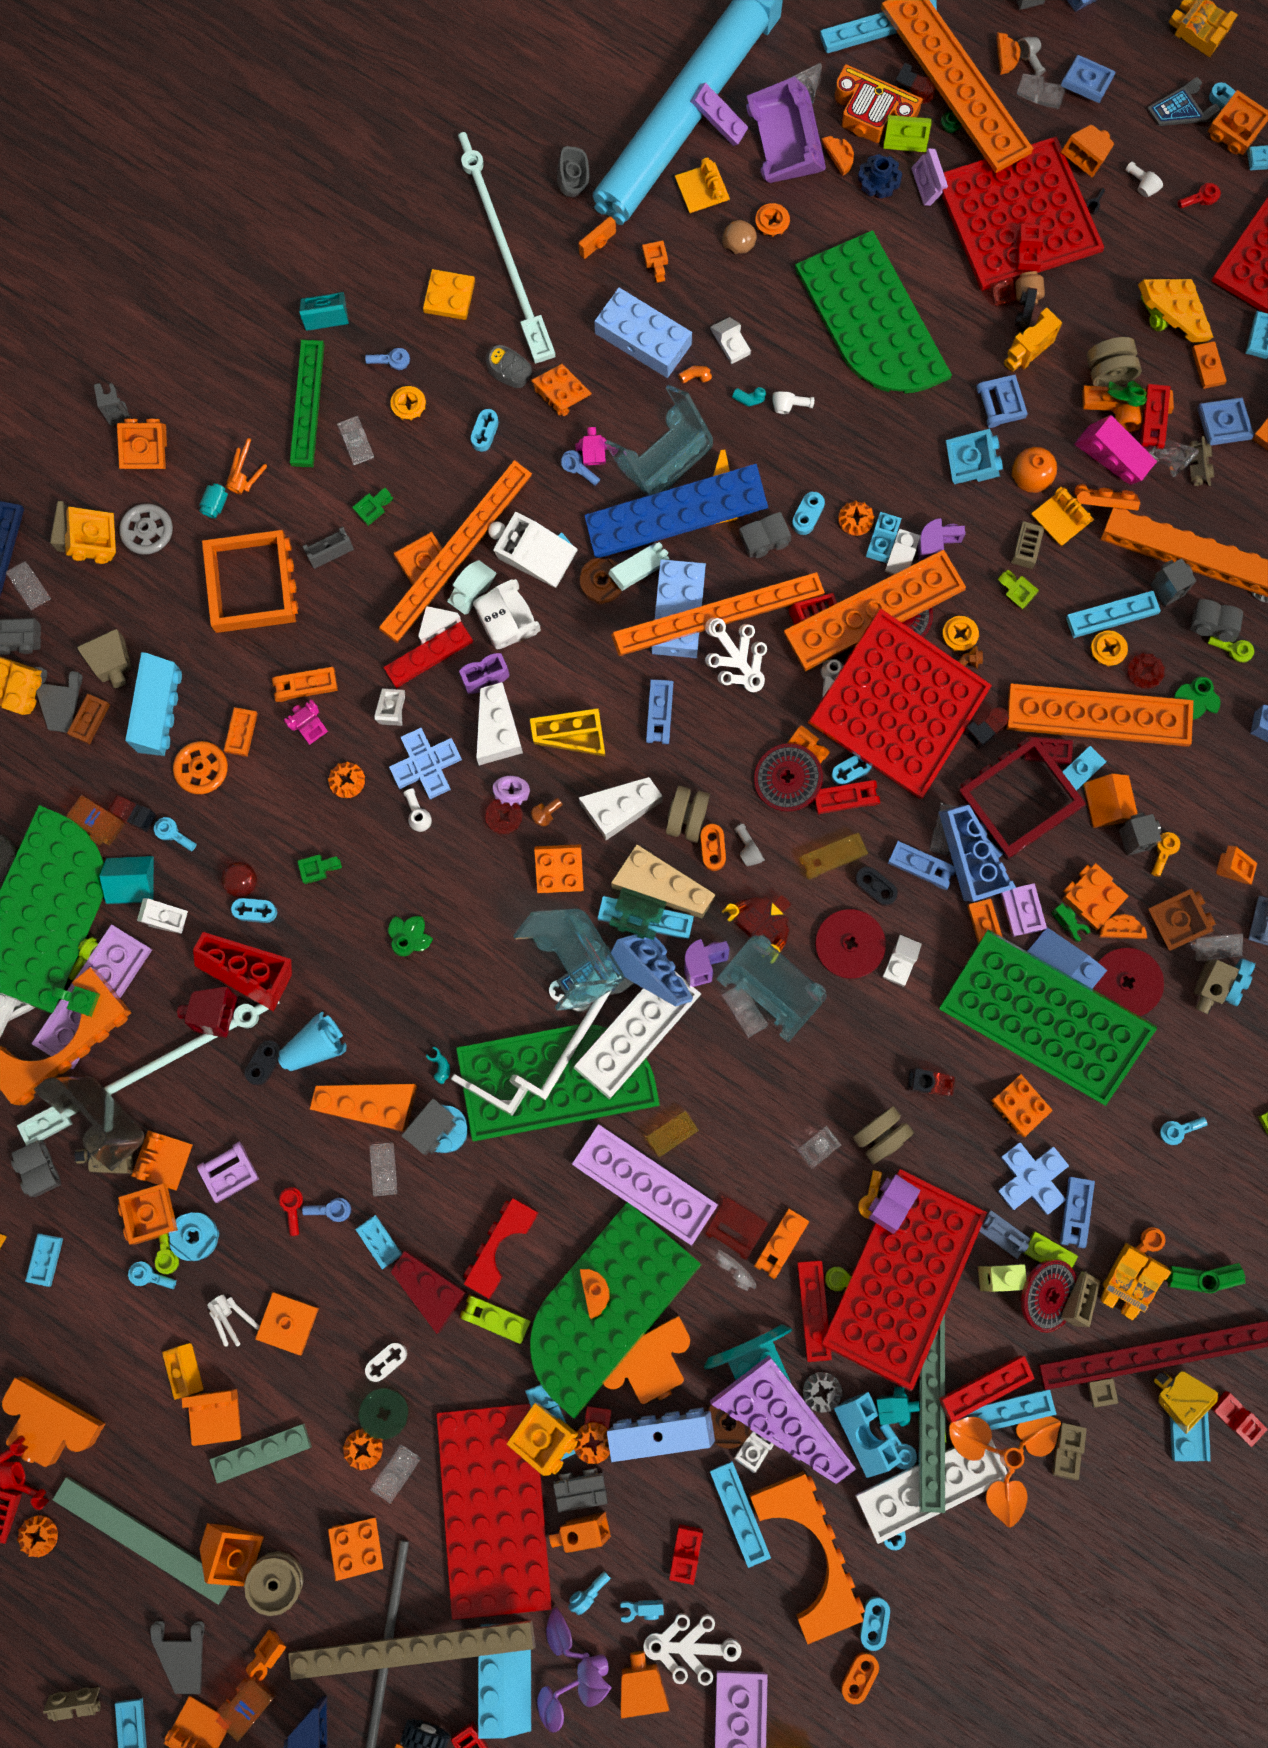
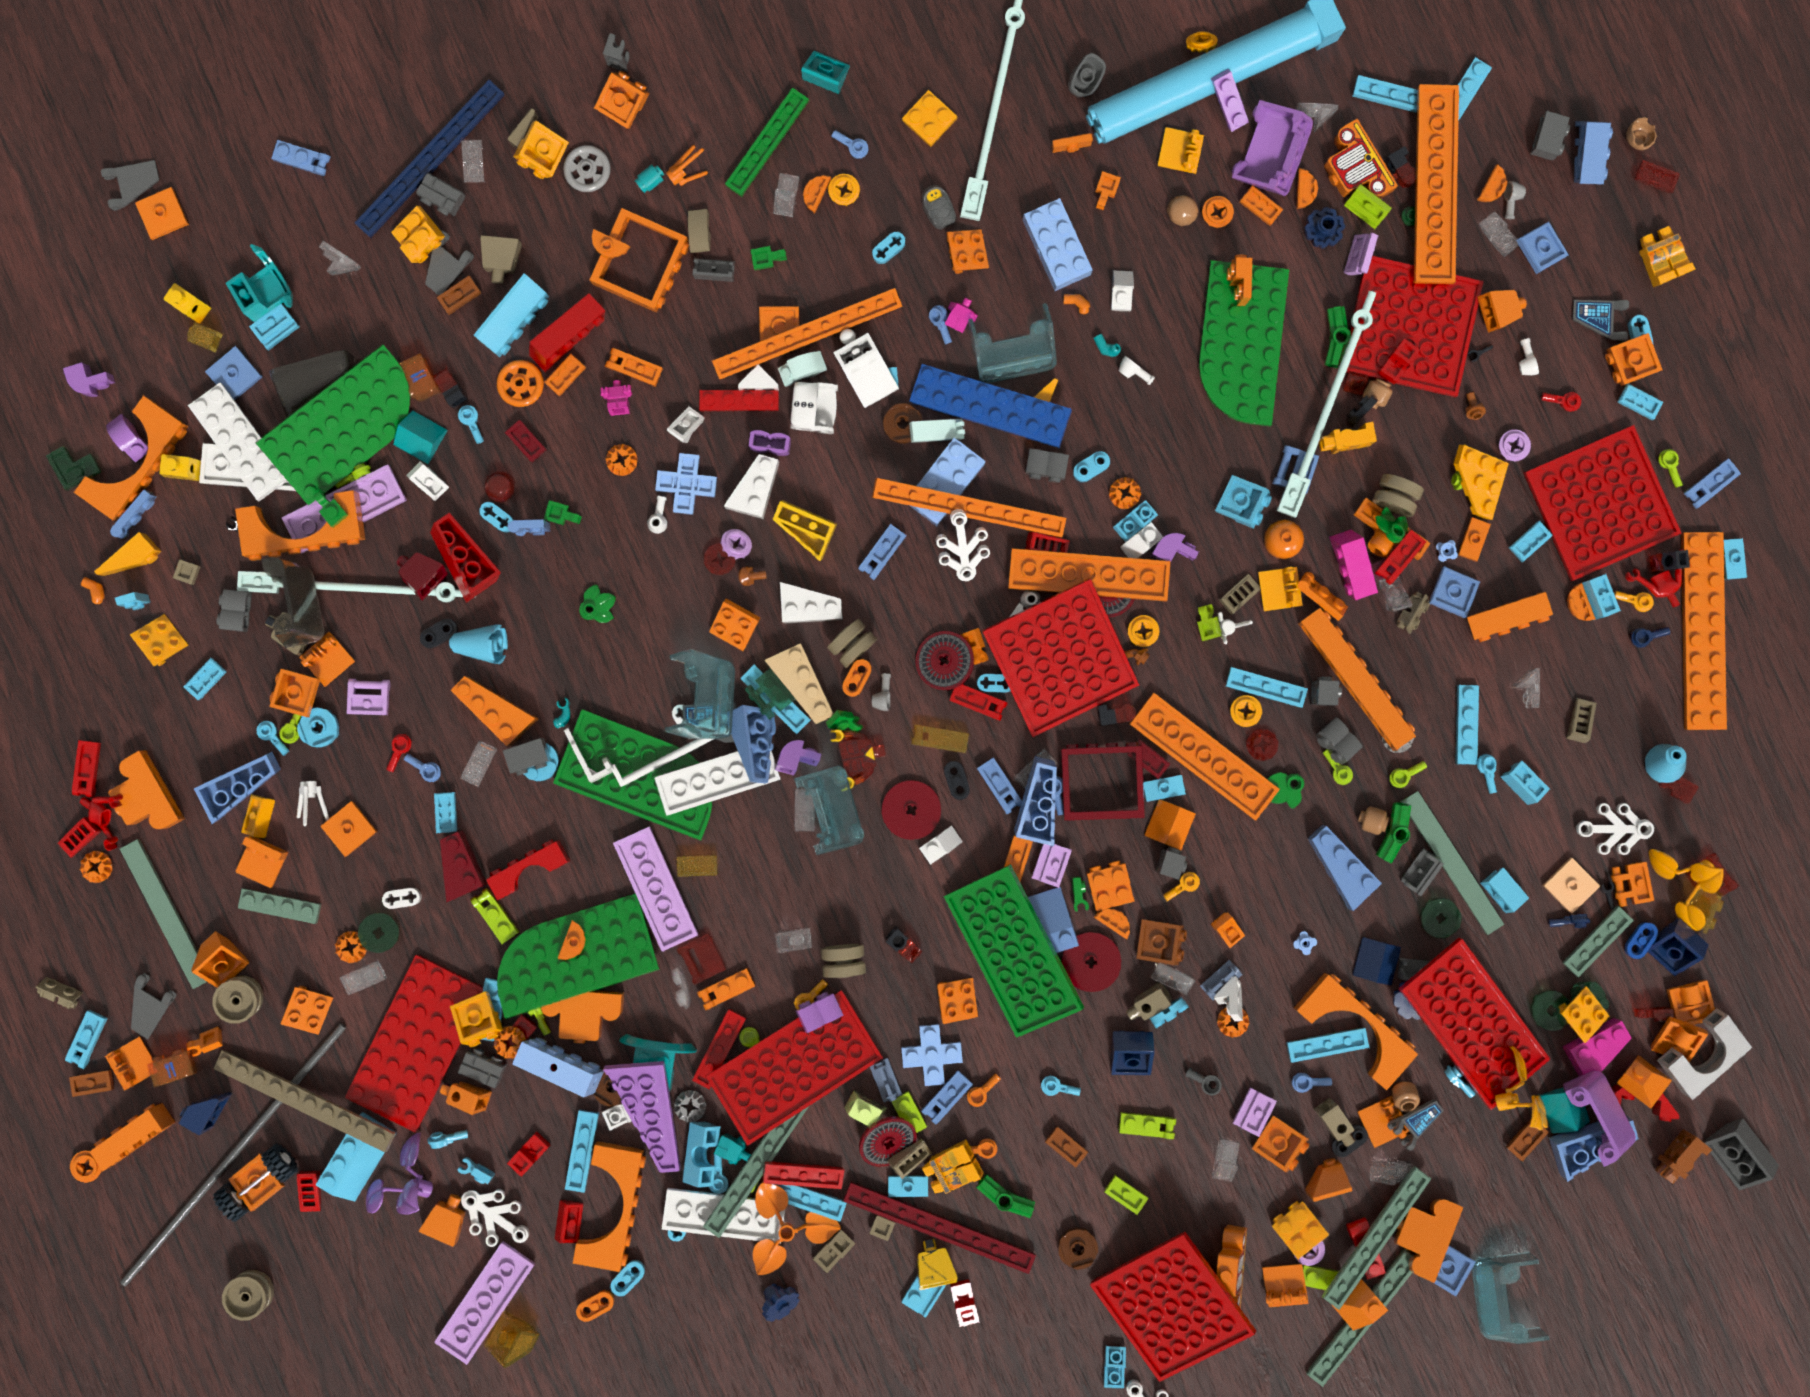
camera: 25 degrees right, 10 degrees up
none -> medium blue wedge [194,752,281,824]
none -> dark red plate [505,419,547,463]
none -> medium blue plate [508,520,550,536]
none -> lime plate [528,1008,551,1036]
none -> red wedge [529,294,605,373]
none -> red slope [555,1200,584,1243]
none -> orange plate [592,229,630,259]
none -> dark tan slope [688,209,711,253]
none -> dark blue plant [762,1284,800,1322]
none -> orange plate [803,175,831,214]
none -> green plate [826,710,863,733]
none -> medium azure plate [888,1175,928,1197]
none -> orange plate [967,1073,1001,1107]
none -> dark orange plate [1045,1126,1089,1168]
none -> dark blue slope [1111,1031,1155,1075]
none -> light orange gear [1186,32,1218,53]
none -> white plant [1218,612,1253,644]
none -> orange plate [1226,255,1252,306]
none -> orange plate [1240,185,1283,226]
none -> light aqua bar [1277,291,1376,518]
none -> green piece [1324,306,1351,368]
none -> light blue plate [1436,540,1458,562]
none -> dark orange plate [1466,391,1486,420]
none -> lavender gear [1498,430,1531,462]

